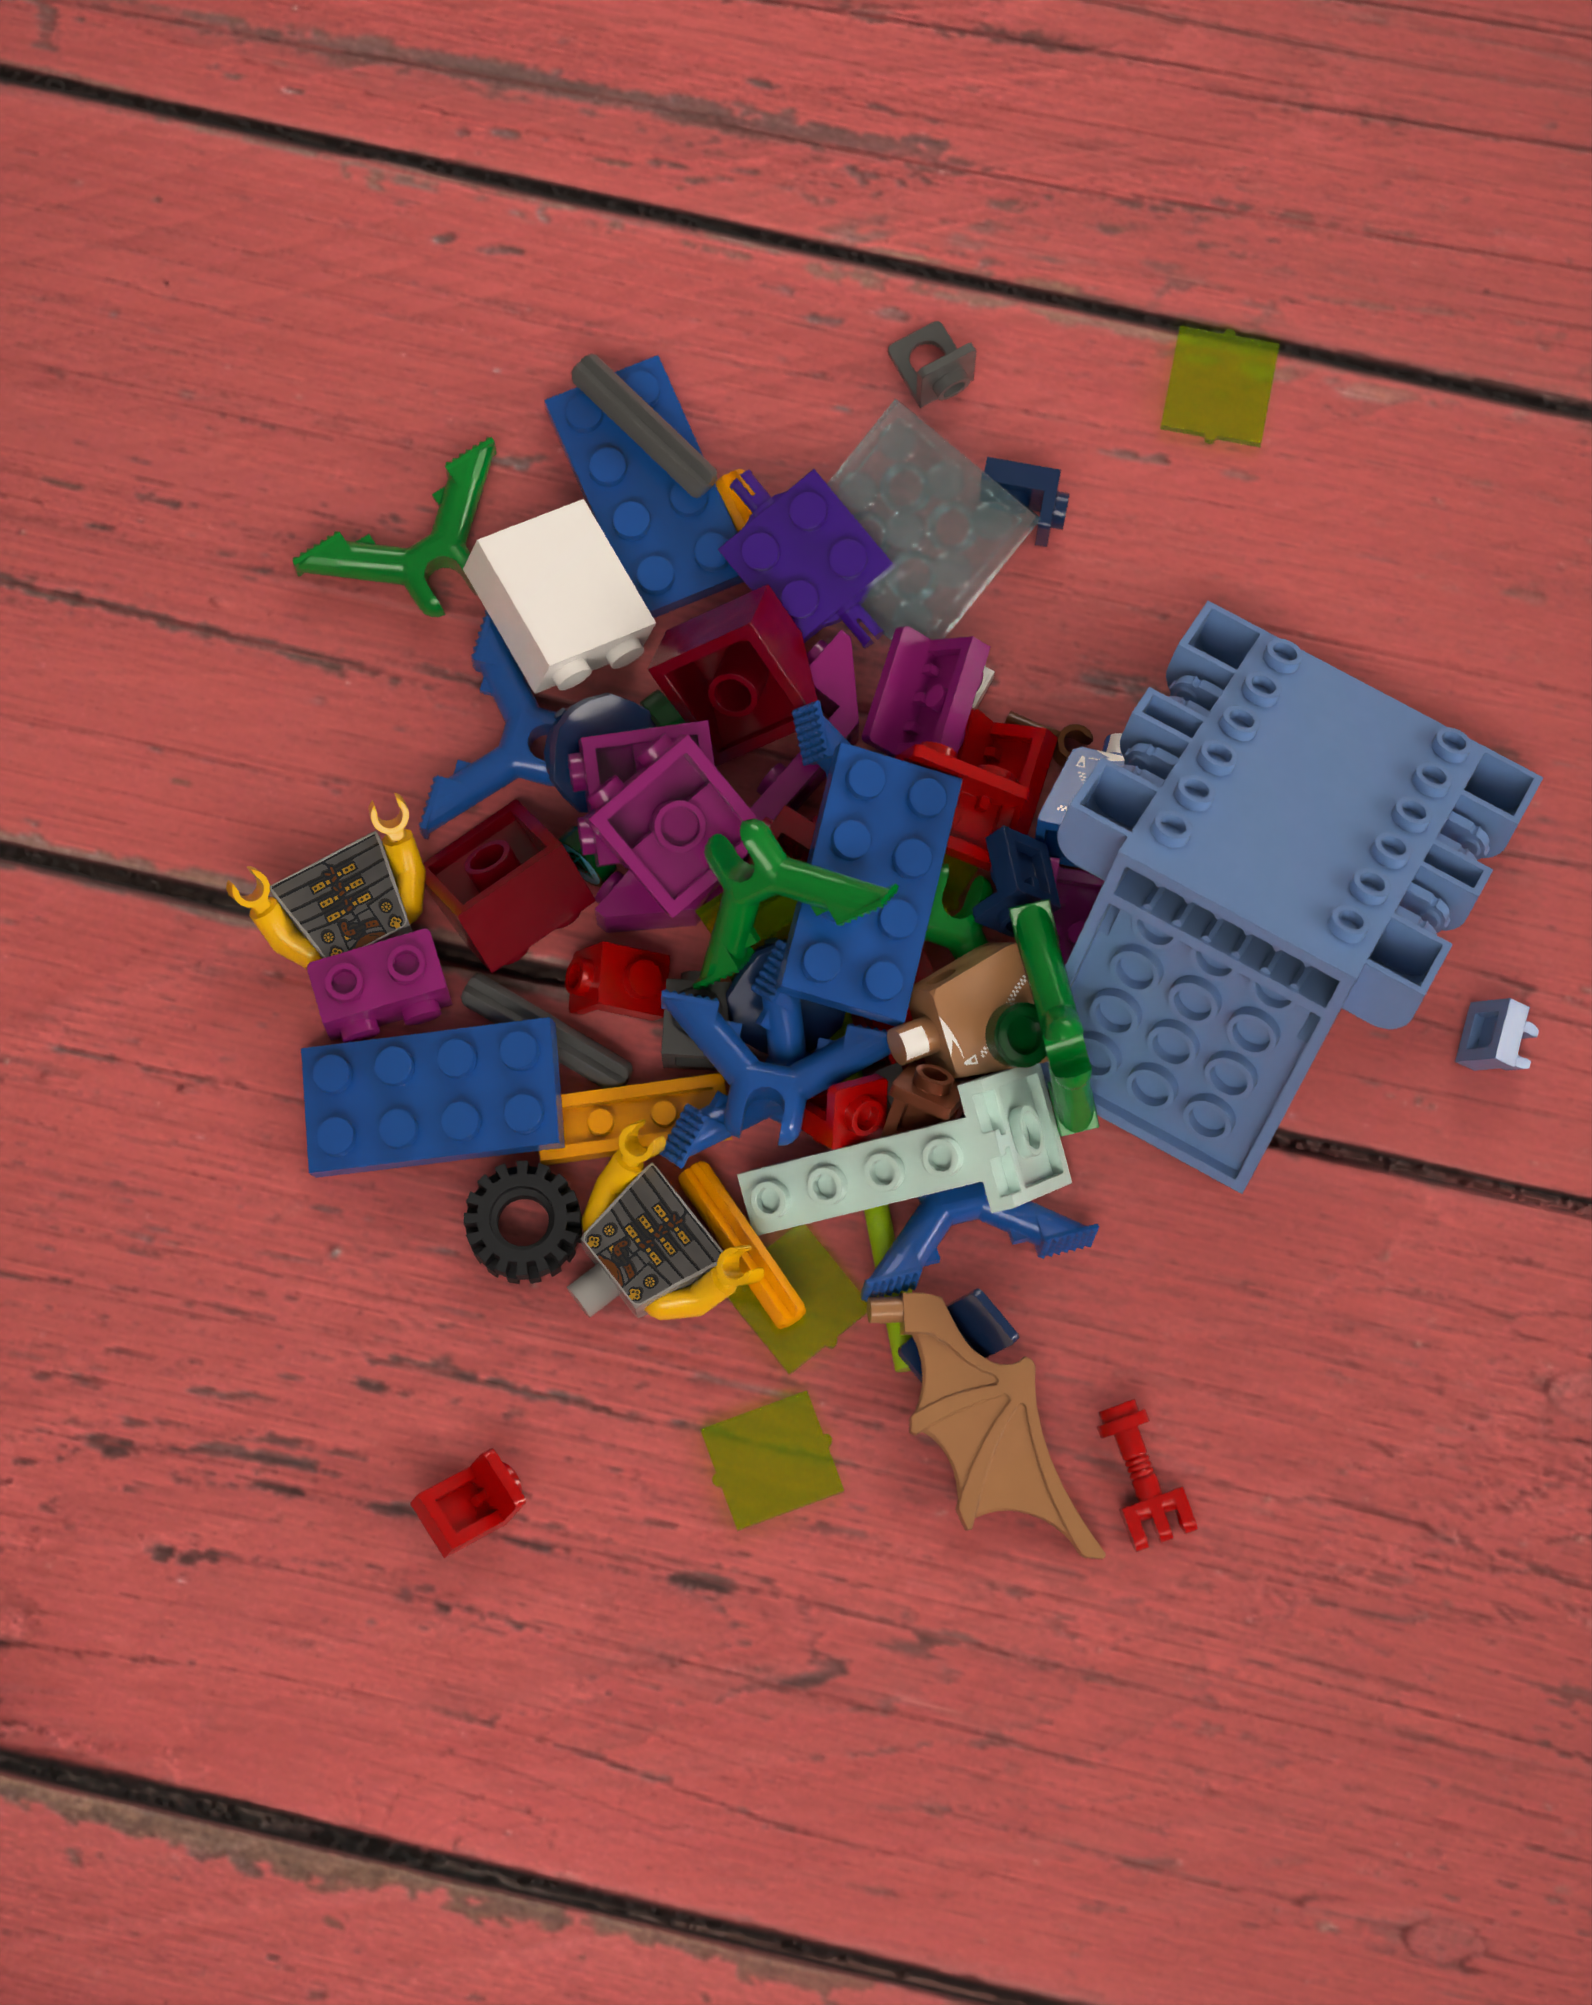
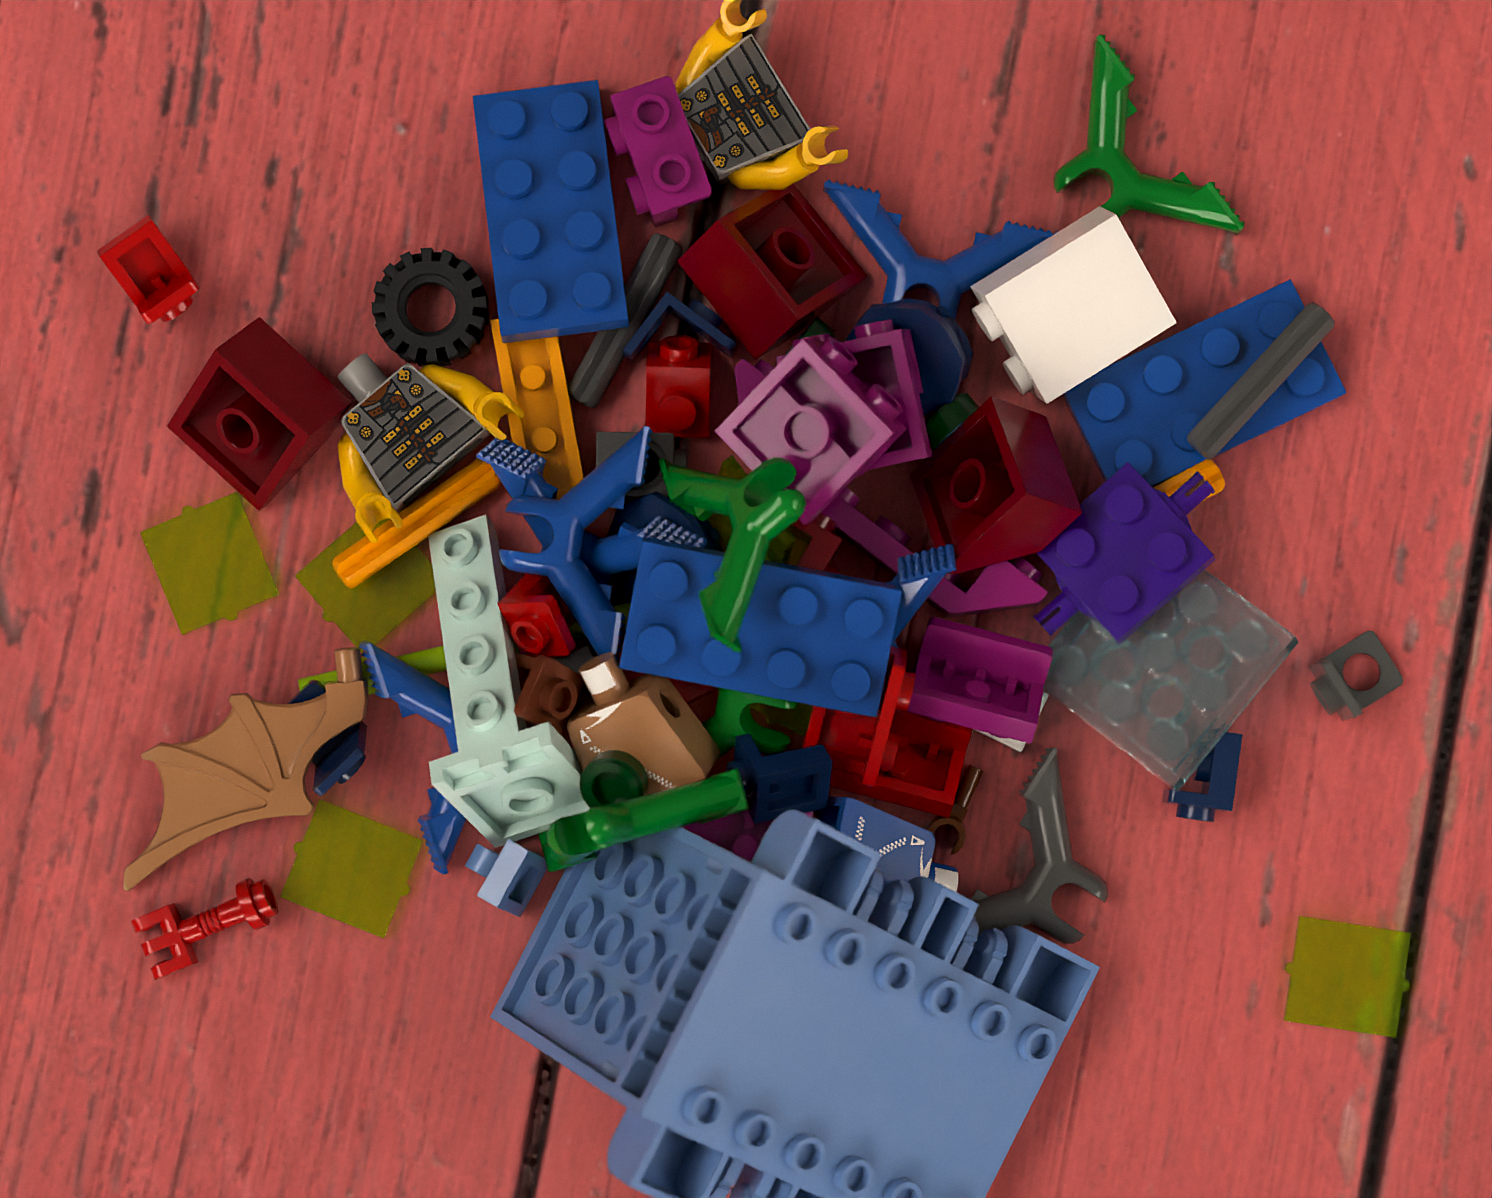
camera: 90 degrees right, 10 degrees up
none -> dark red slope [167,317,353,511]
none -> clear neon green piece [280,799,424,939]
none -> medium blue tile [465,839,548,917]
none -> dark blue bracket [623,292,737,363]
none -> dark grey piece [971,747,1108,944]

